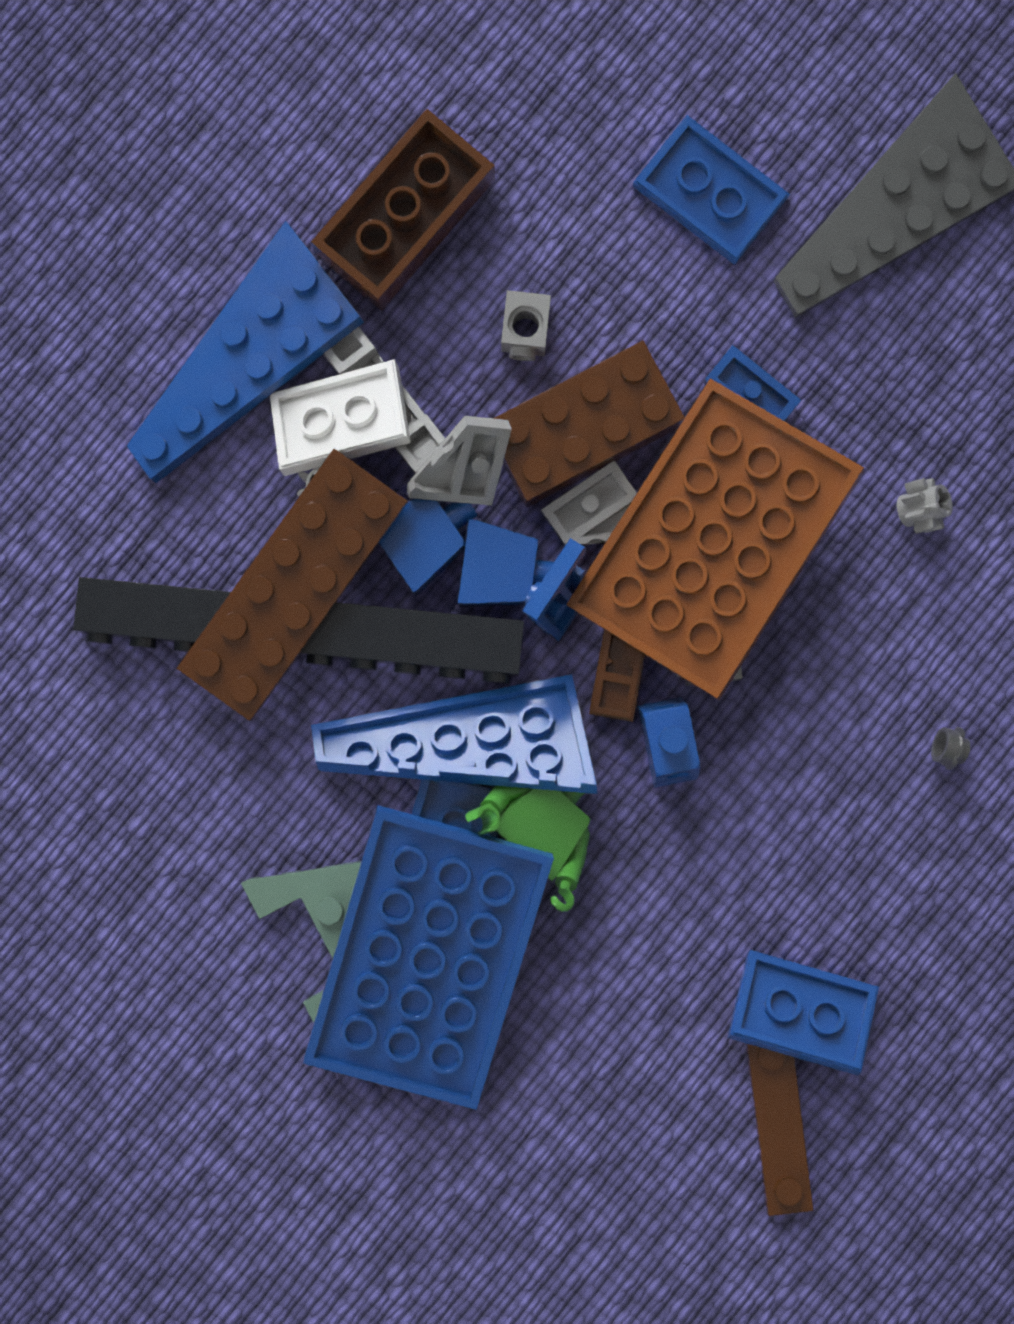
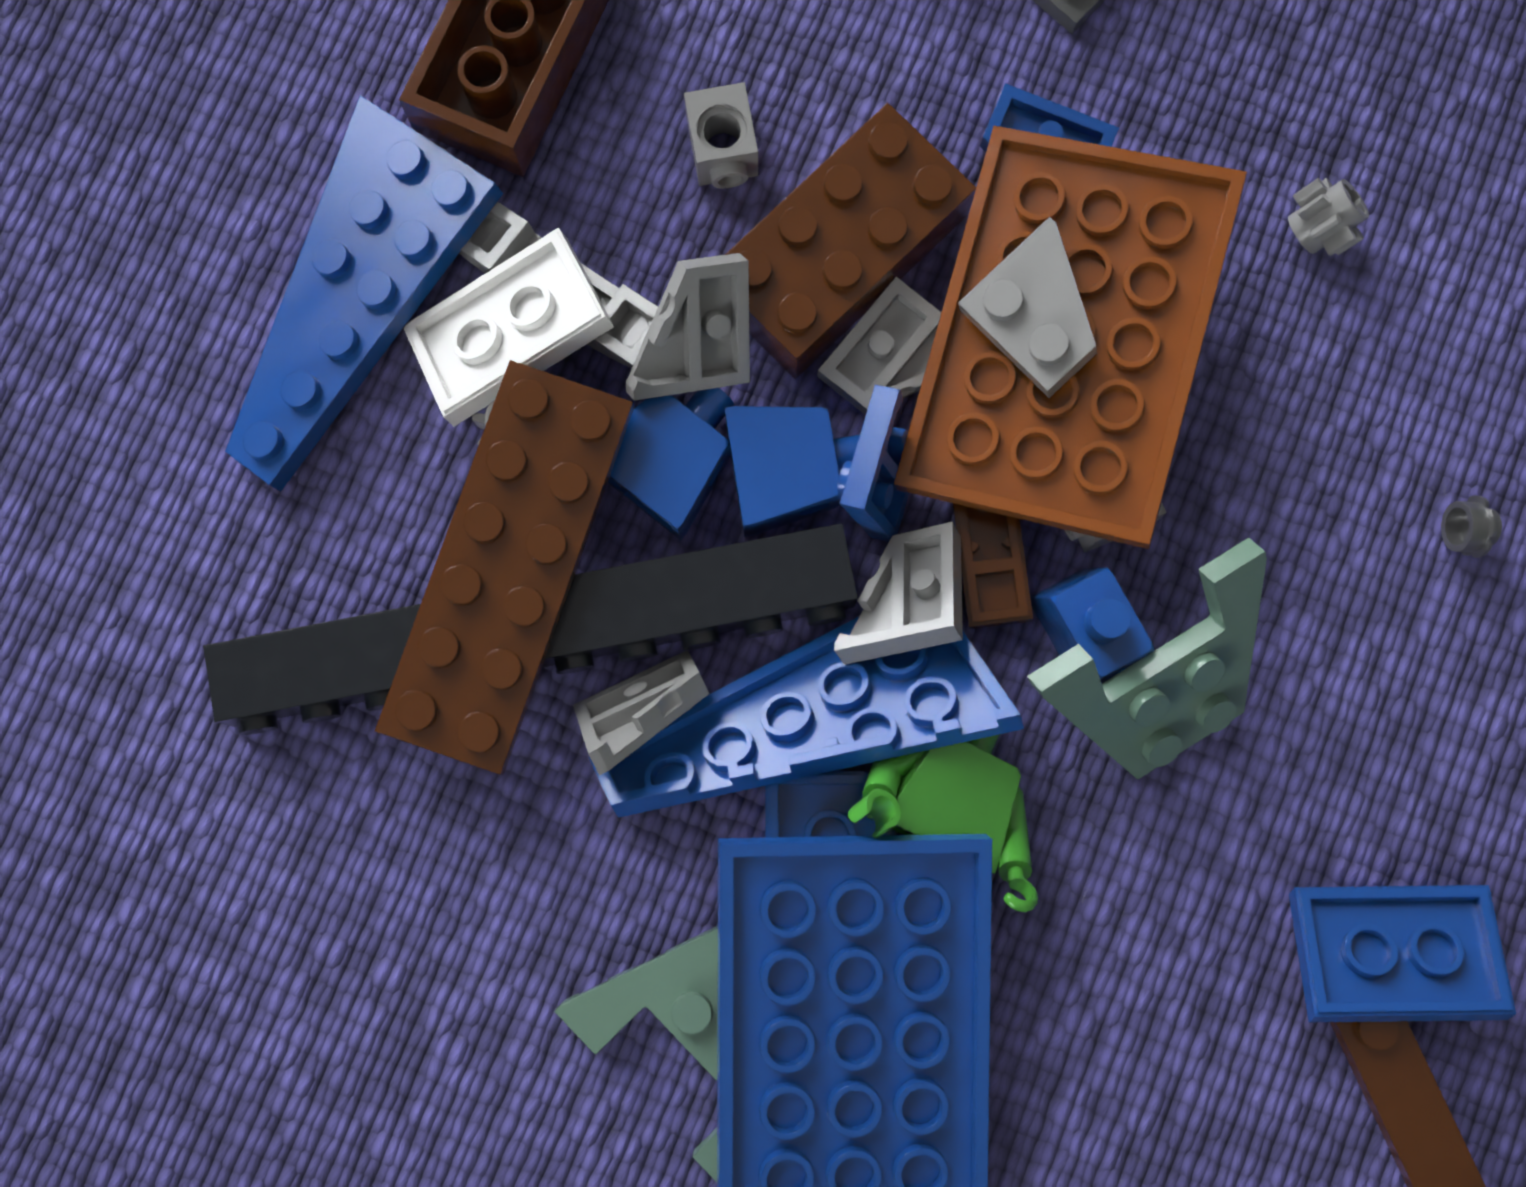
camera: 20 degrees left, 5 degrees down
none -> light grey wing [573,650,709,775]
none -> light grey wing [834,521,963,665]
none -> light grey wing [958,217,1097,398]
none -> sand green wing [1027,537,1267,780]

